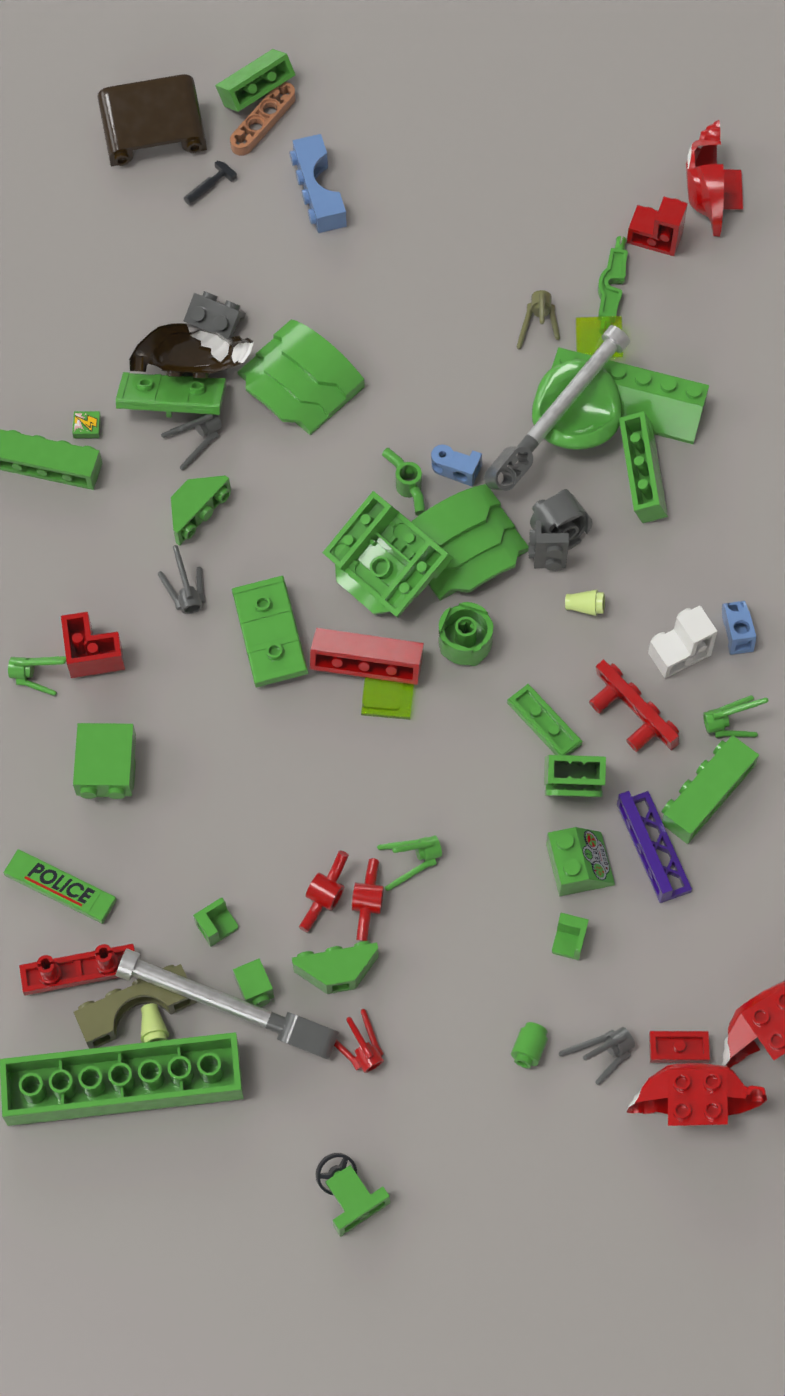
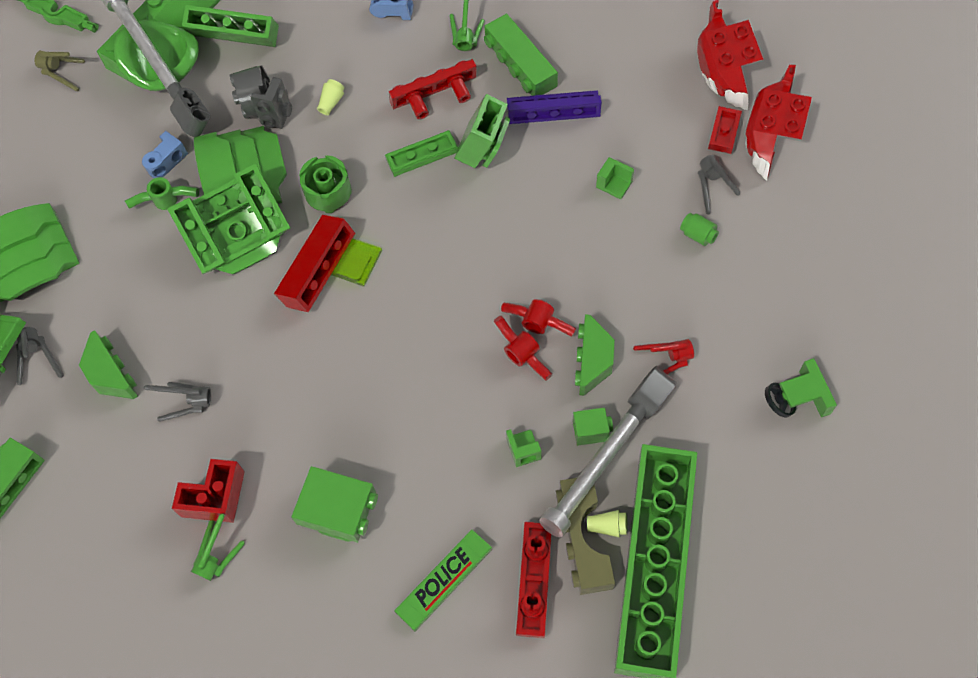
camera: 70 degrees left, 0 degrees up
bright green container [232,576,309,688] -> none
bright green plant [377,835,442,891] -> none
bright green slope [546,827,615,897] -> none
clear neon green piece [575,316,623,358] -> none
white brick [648,606,717,679] -> none

